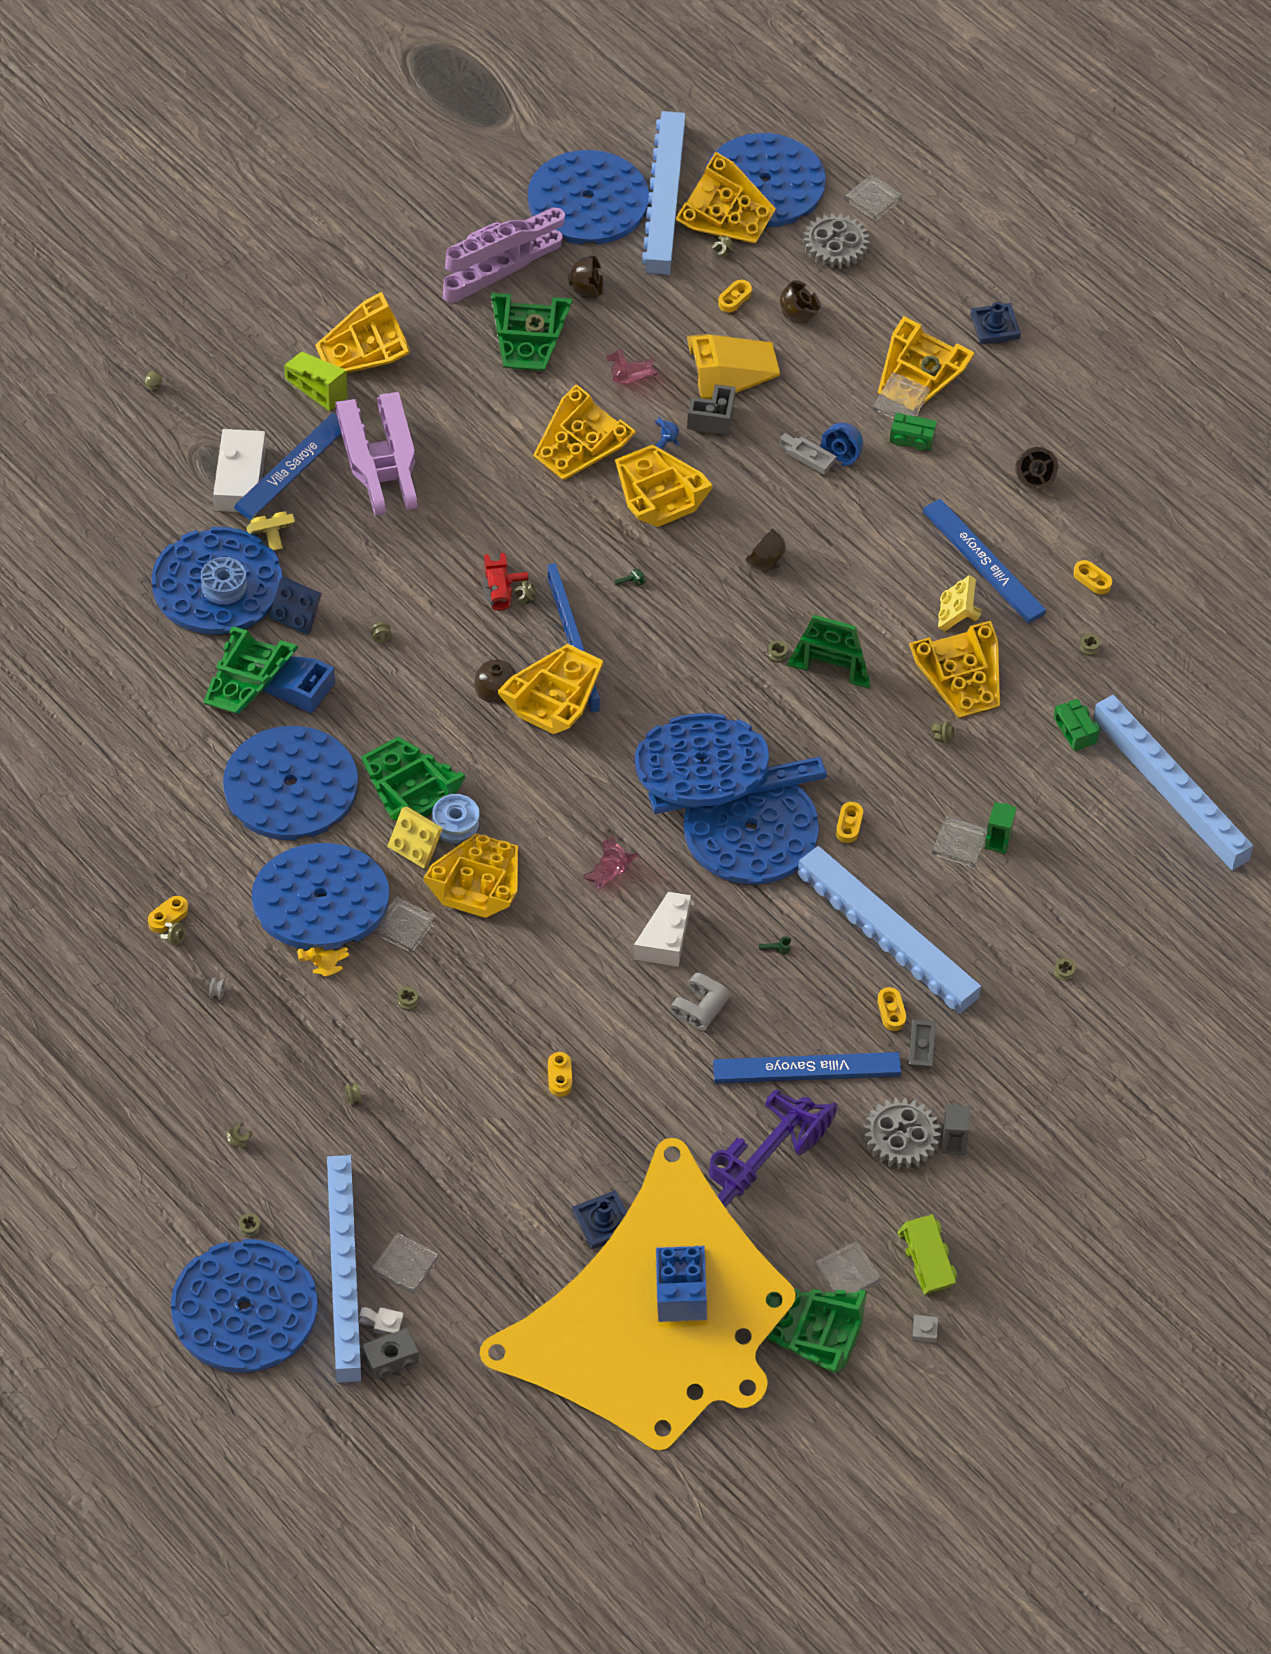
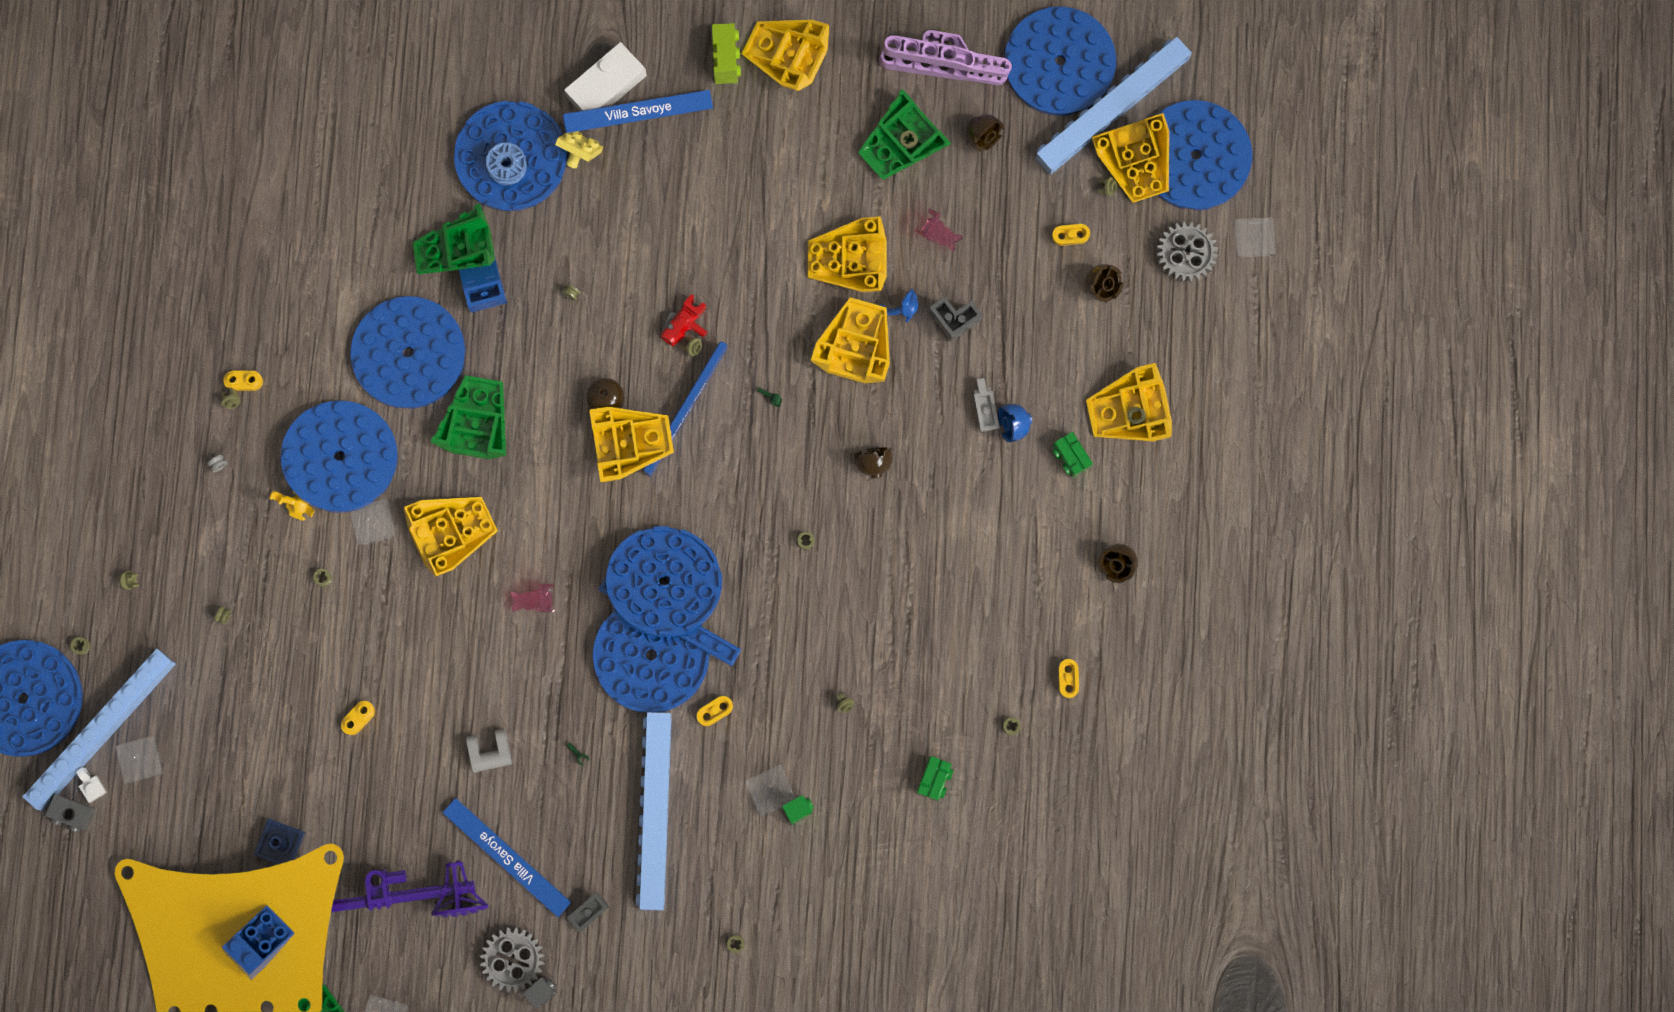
camera: 45 degrees right, 25 degrees up
dark blue plate [269,577,322,634] -> none
lavender beam [335,392,417,516] -> none
light yellow plate [387,806,443,868] -> none
light blue wheel [432,794,479,844] -> none
white wedge [633,892,691,967] -> none
yellow wedge [687,334,780,400] -> none
green wedge [786,615,871,689] -> none
clear plate [873,372,930,418] -> none
yellow plate [877,987,906,1031] -> none
yellow wedge [909,621,1000,719] -> none
blue tile [923,498,1046,624] -> none
light yellow plate [938,575,981,632] -> none
dark blue plate [970,302,1021,345] -> none
light blue brick [1093,695,1253,871] -> none

